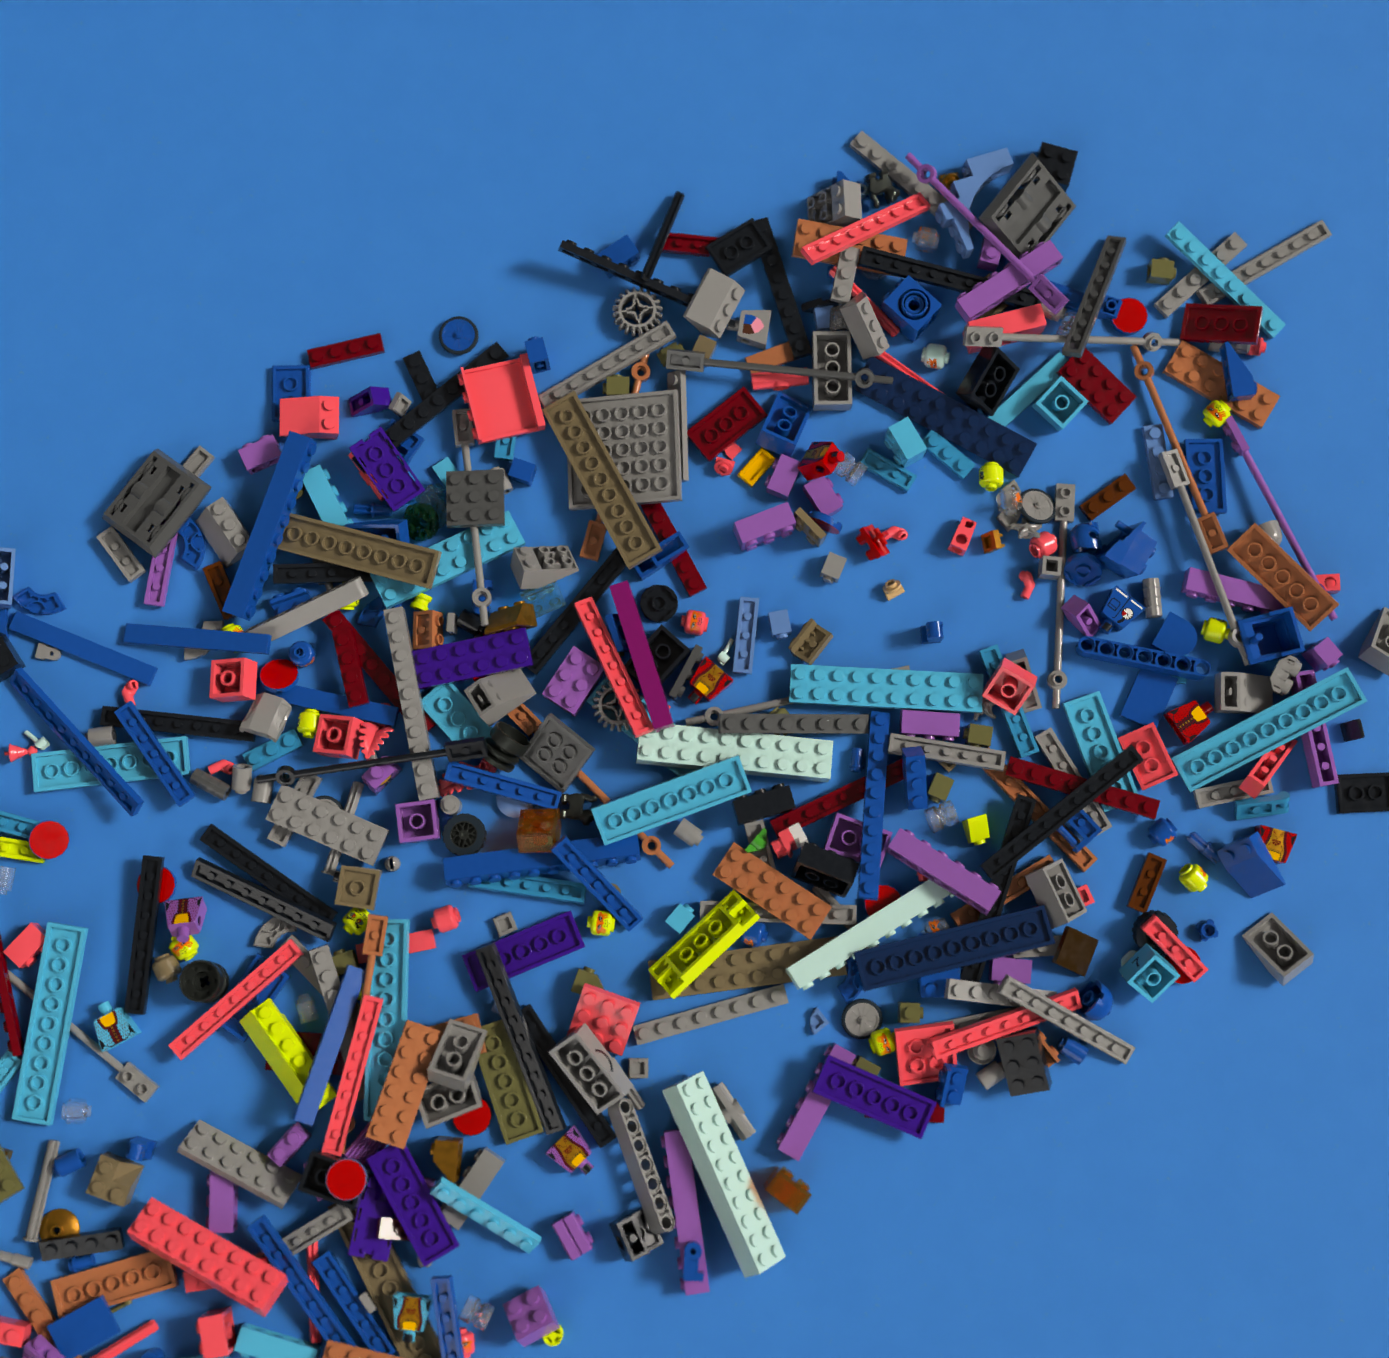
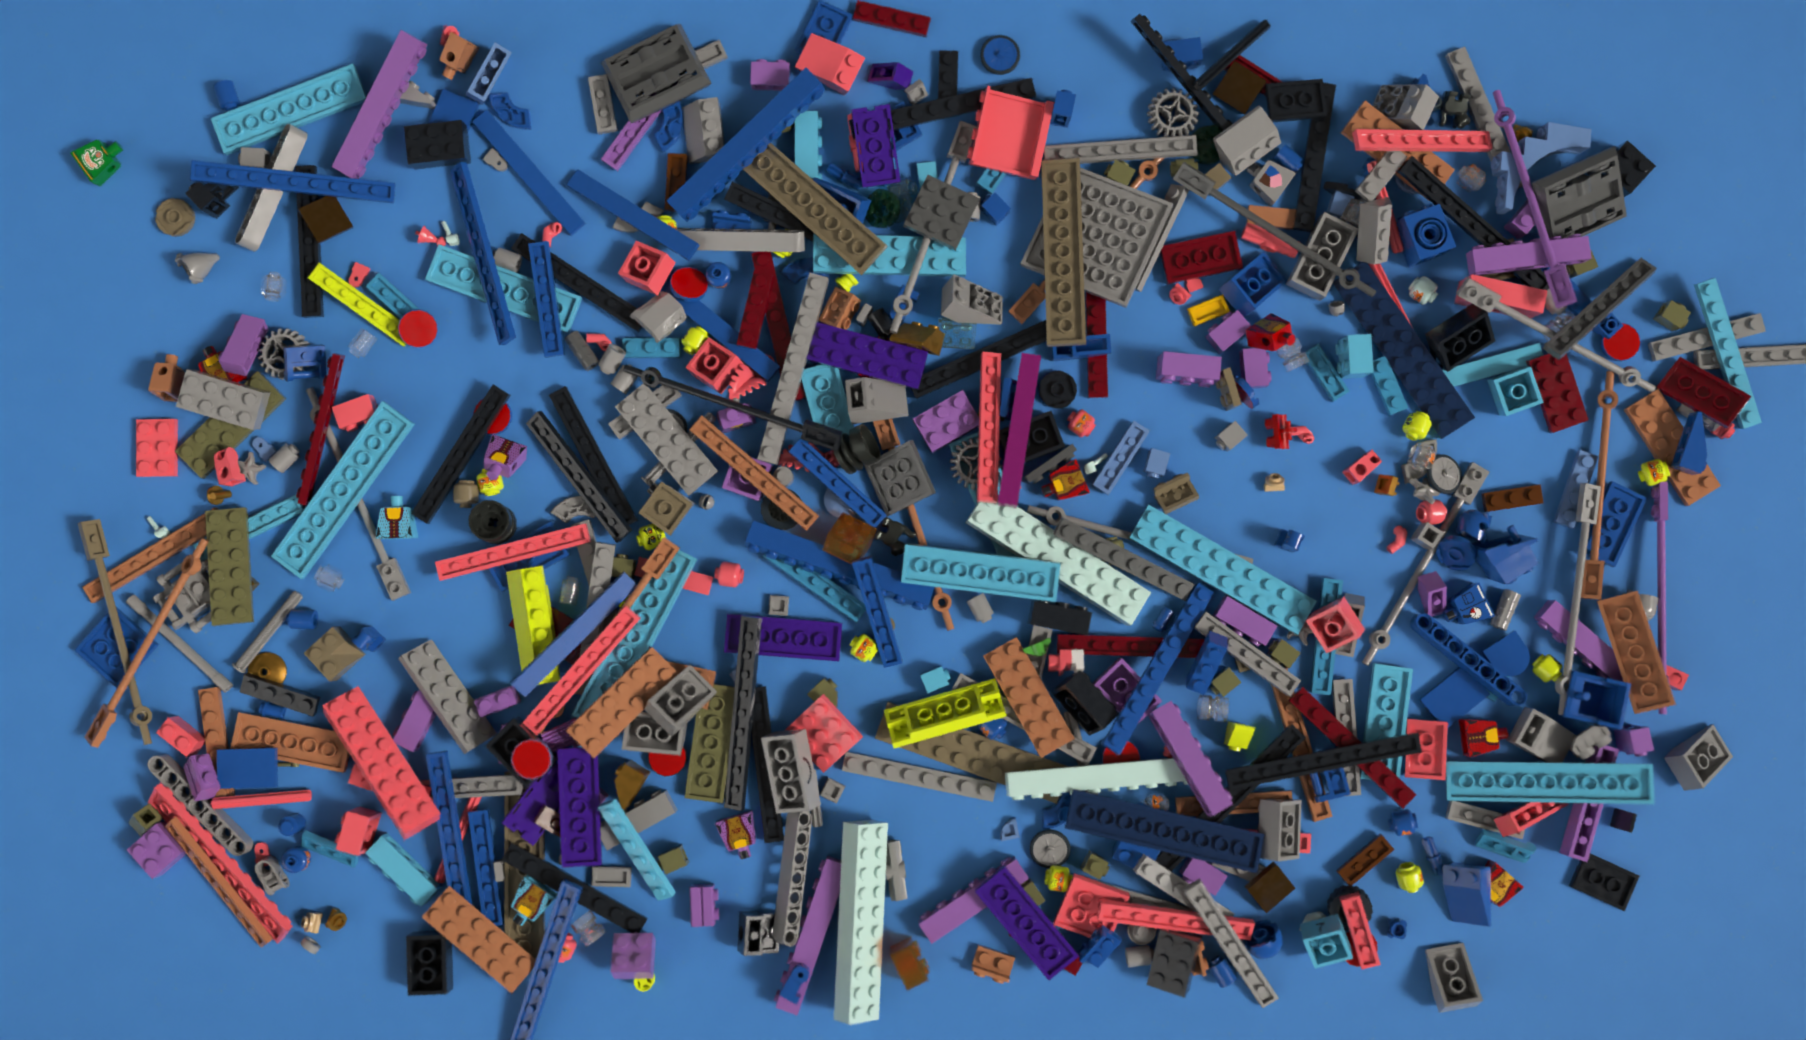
camera: 30 degrees right, 5 degrees up
none -> black plate [502,842,648,933]
none -> light grey tile [591,866,632,887]
none -> olive brick [657,845,689,875]
none -> nougat tile [689,415,819,531]
none -> nougat bracket [971,944,1015,984]
none -> clear green tile [1192,125,1222,165]
none -> dark brown tile [1213,60,1266,114]
none -> blue brick [1273,144,1303,173]
none -> light grey hinge [1329,301,1345,316]
none -> olive brick [1565,250,1598,279]

